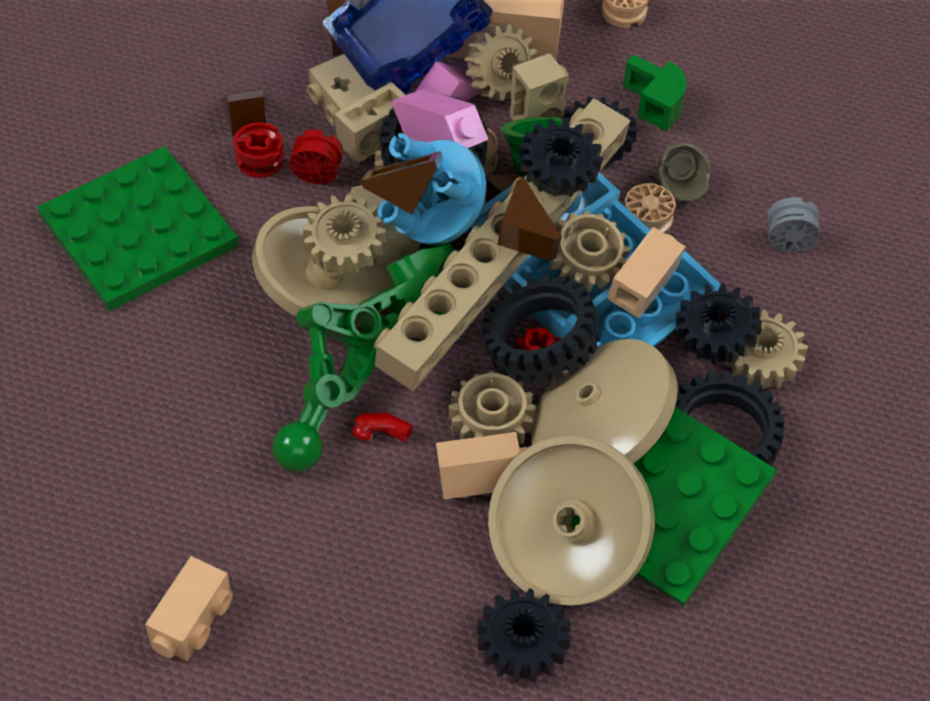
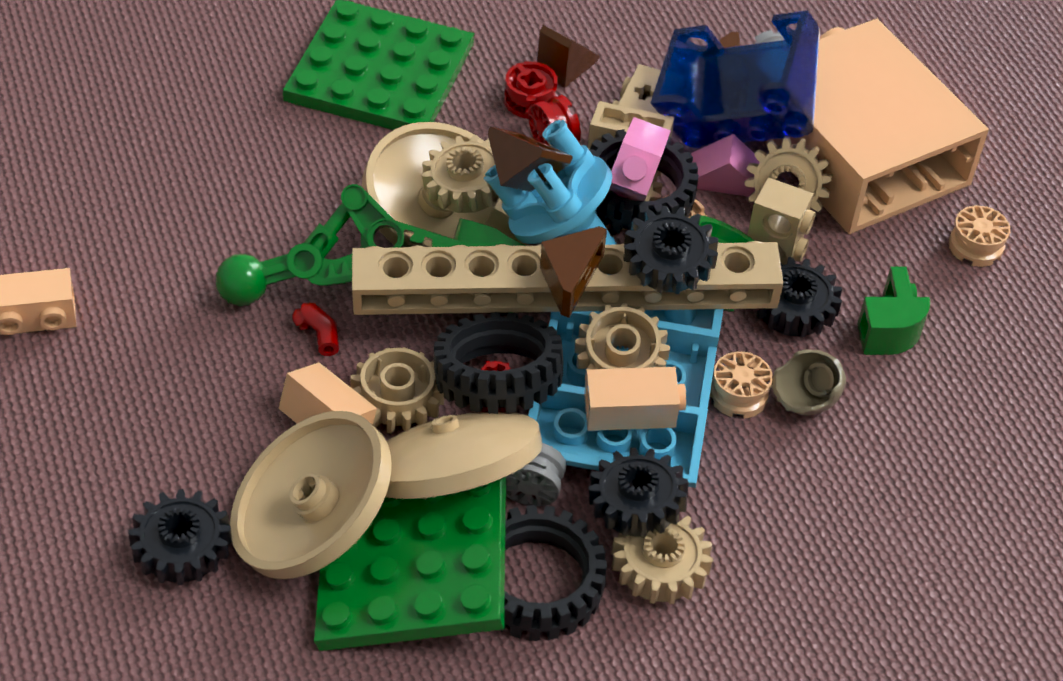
camera: 50 degrees right, 5 degrees down
light grey wheel [767,197,821,252] -> none

